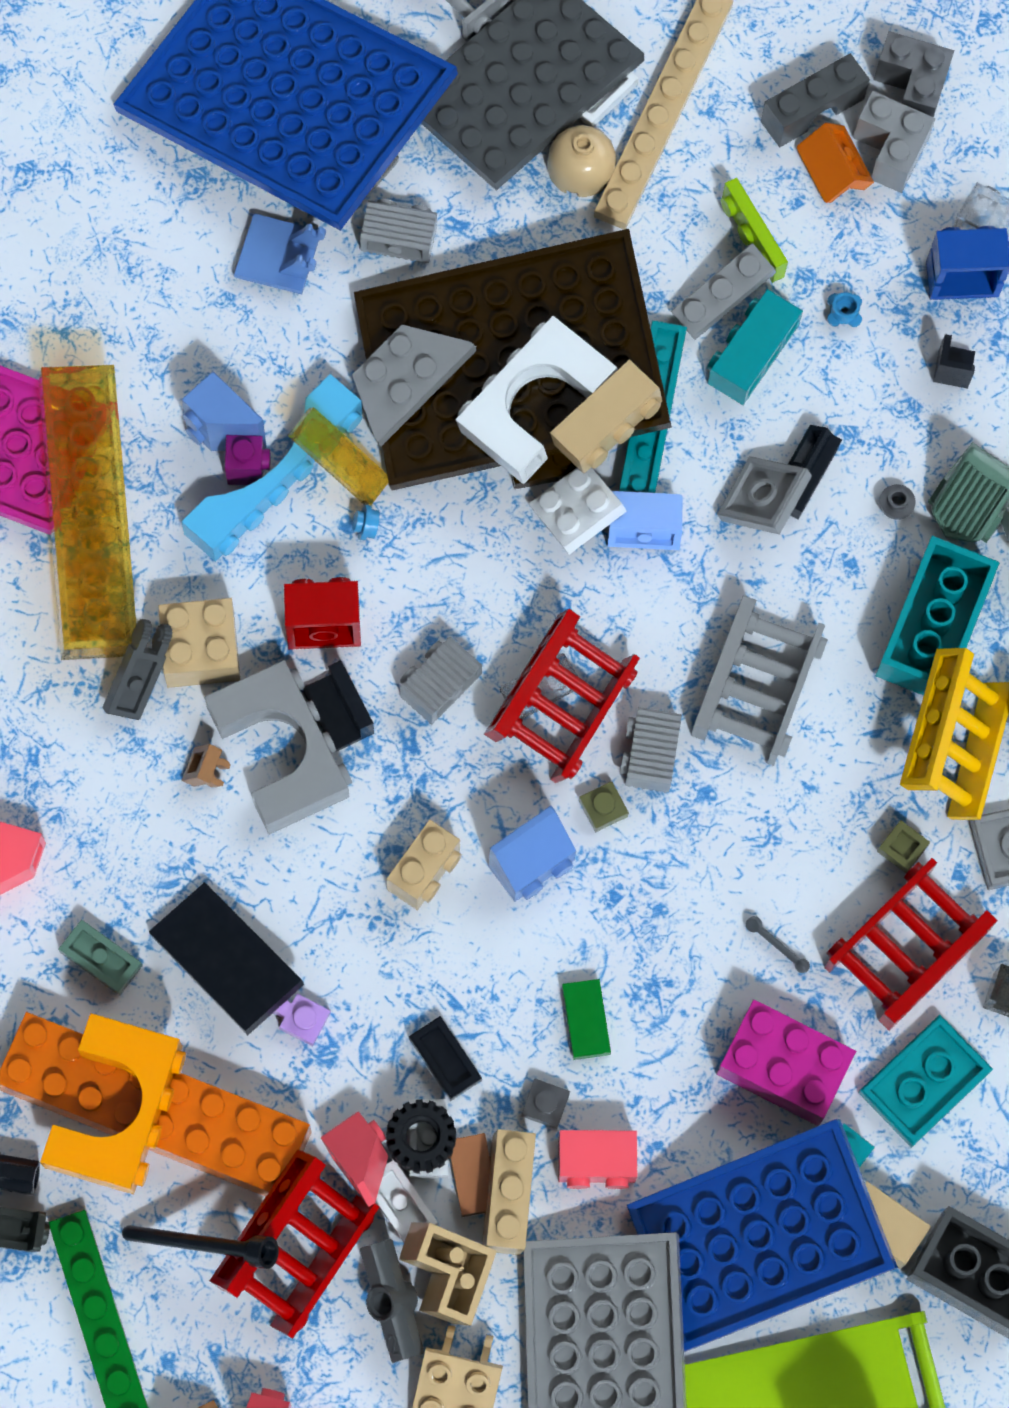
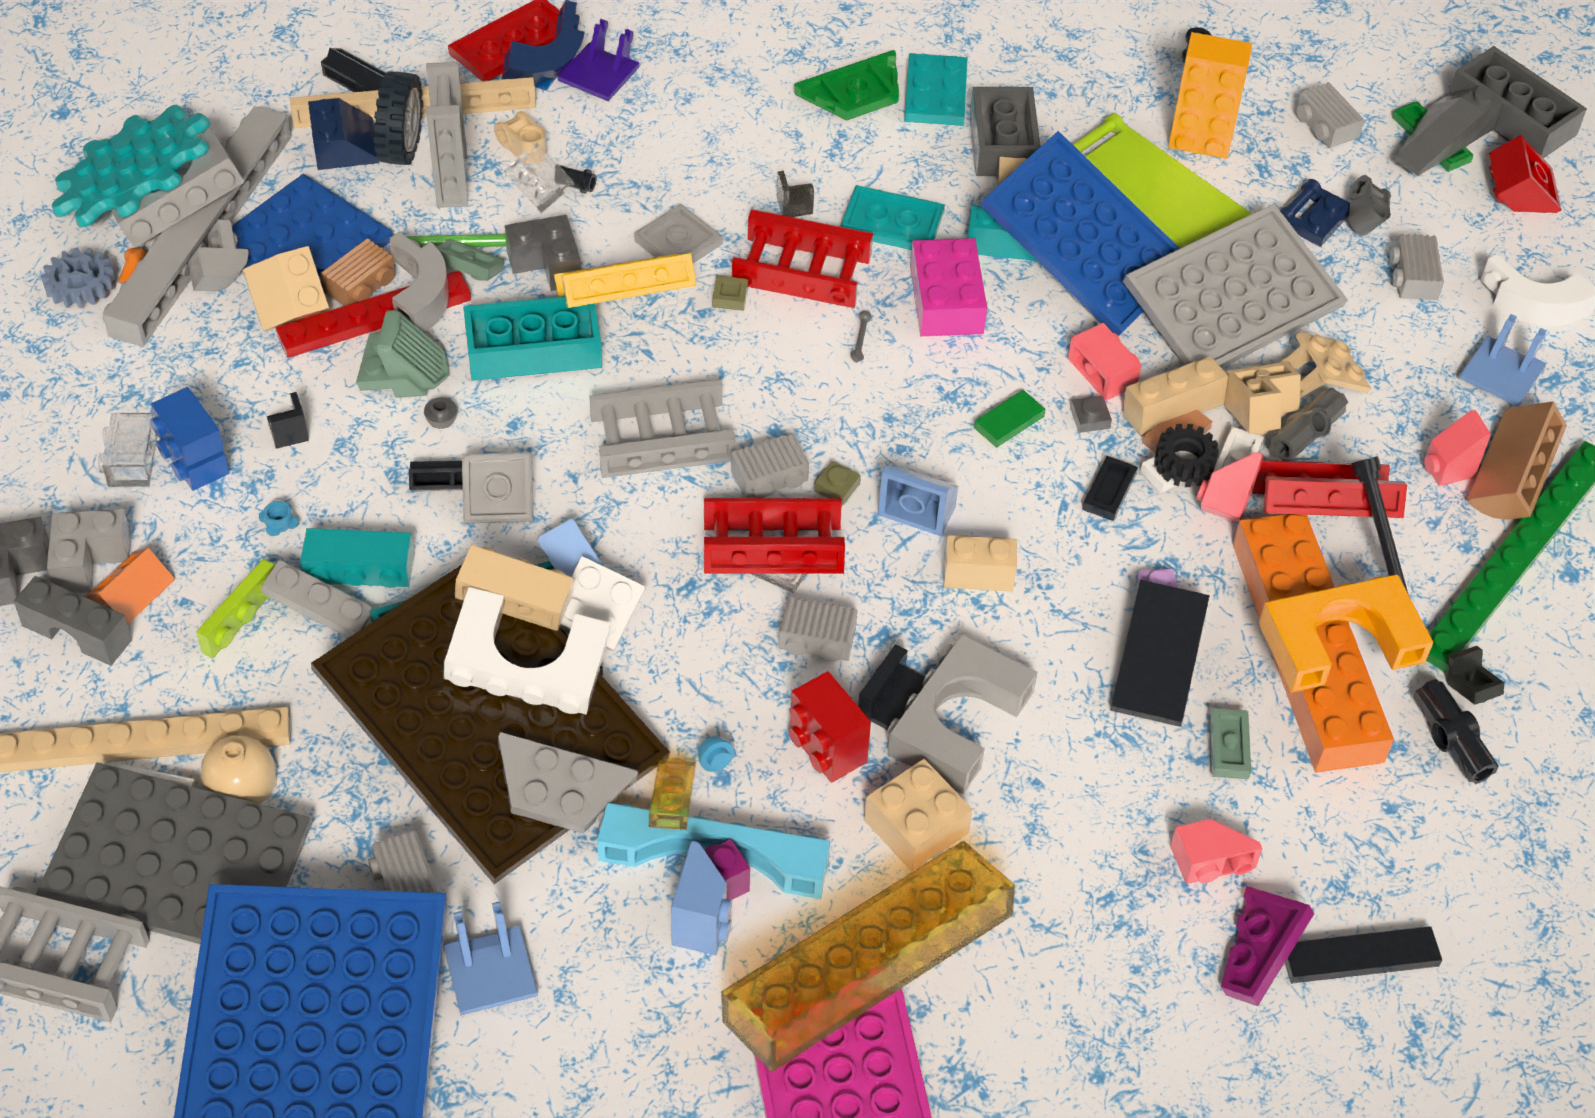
camera: 120 degrees left, 20 degrees down
dark grey hinge [102,619,173,720] -> none
medium nougat tile [181,744,231,787] -> none

